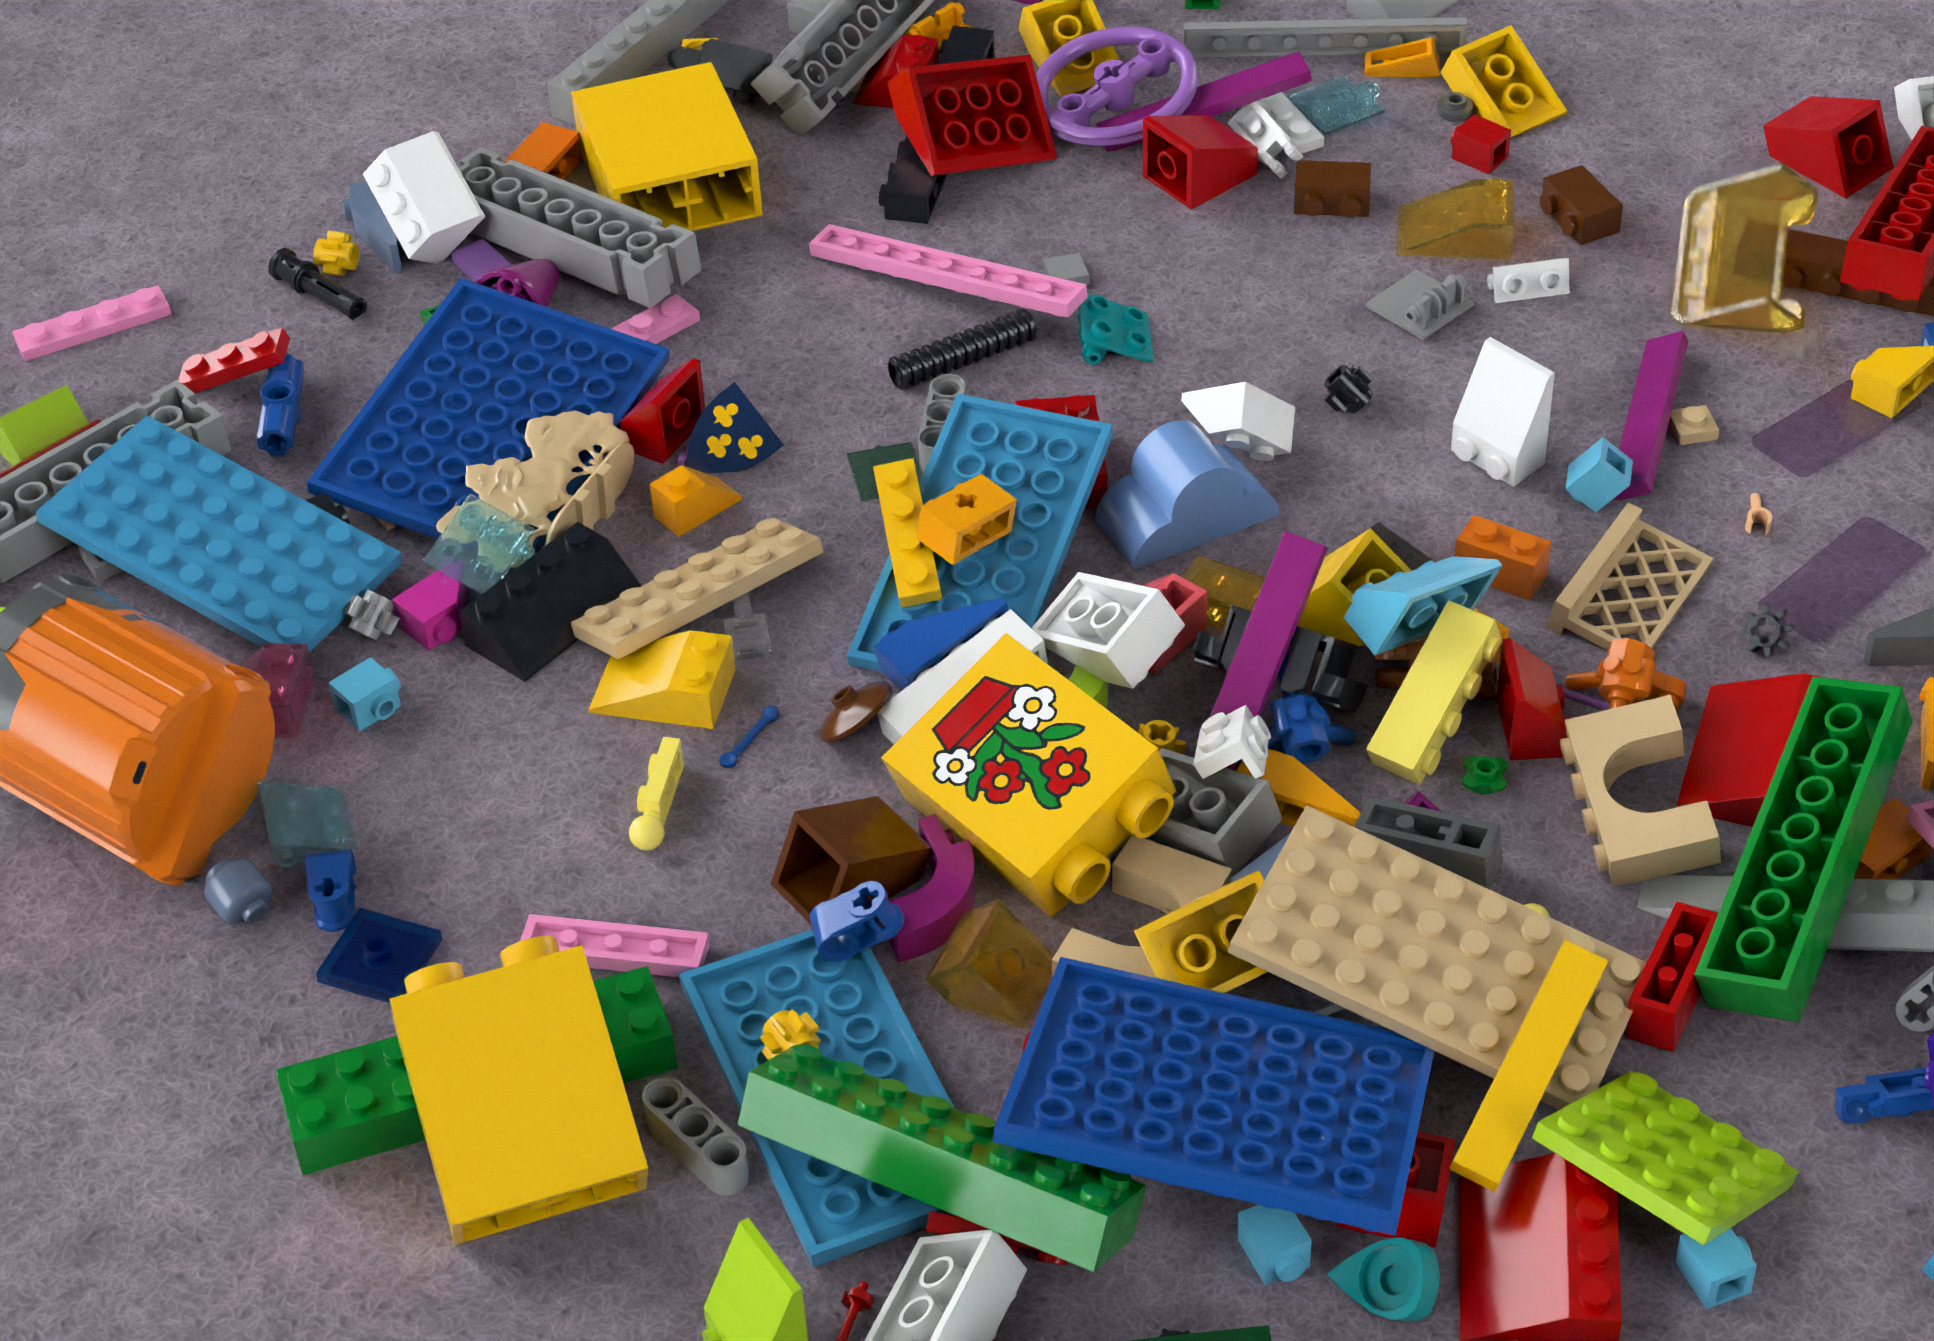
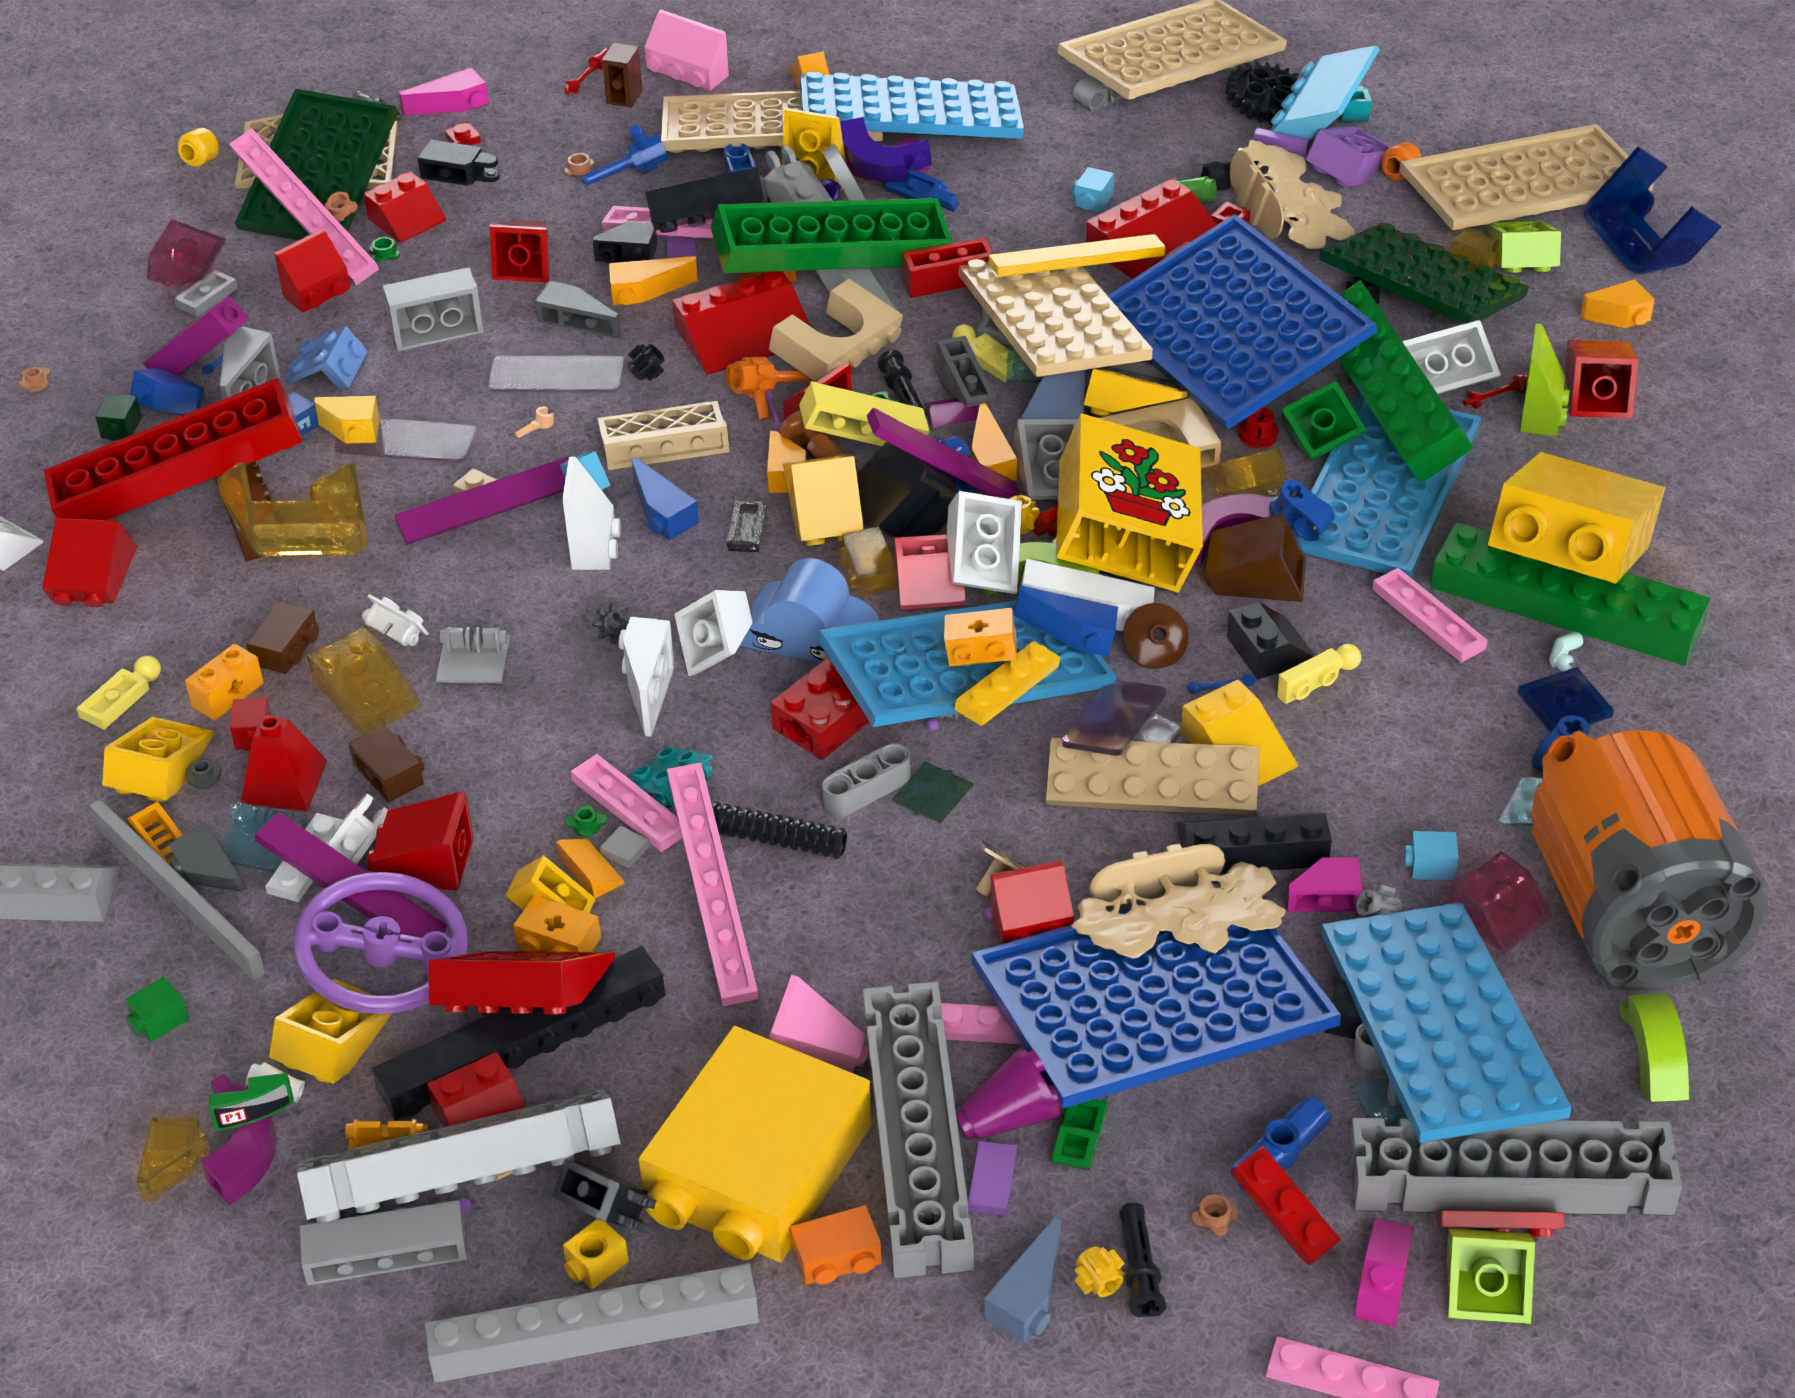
camera: 135 degrees left, 0 degrees up
white slope [363,131,485,264] -> none
clear light blue hinge [423,494,535,594] -> none
light grey beam [641,1077,750,1196] -> none
light orange slope [649,465,742,537] -> none
yellow gear [760,1009,821,1060] -> none
white bracket [1193,705,1271,779] -> none
medium azure slope [1344,556,1503,655] -> none
orange brick [1455,515,1551,601] -> none
lime plate [1532,1070,1799,1245] -> none
none -> light yellow plate [76,655,161,730]
none -> dark grey slope [168,822,247,891]
none -> light orange brick [185,643,264,721]
none -> red slope [240,715,327,811]
none -> yellow slope [505,855,596,913]
none -> light orange brick [513,895,601,952]
none -> light orange slope [556,839,625,898]
none -> green plate [565,804,607,837]
none -> bright pink plate [570,754,682,853]
none -> white slope [619,617,675,737]
none -> slope [632,457,699,540]
none -> bright pink slope [769,974,868,1073]
none -> black pin [877,350,927,419]
none -> clear purple piece [1062,680,1166,756]
none -> nougat plate [1191,1194,1238,1236]
none -> black slope [1227,602,1315,680]
none -> green slope [1281,381,1367,461]
none -> dark pink slope [1355,1218,1414,1327]

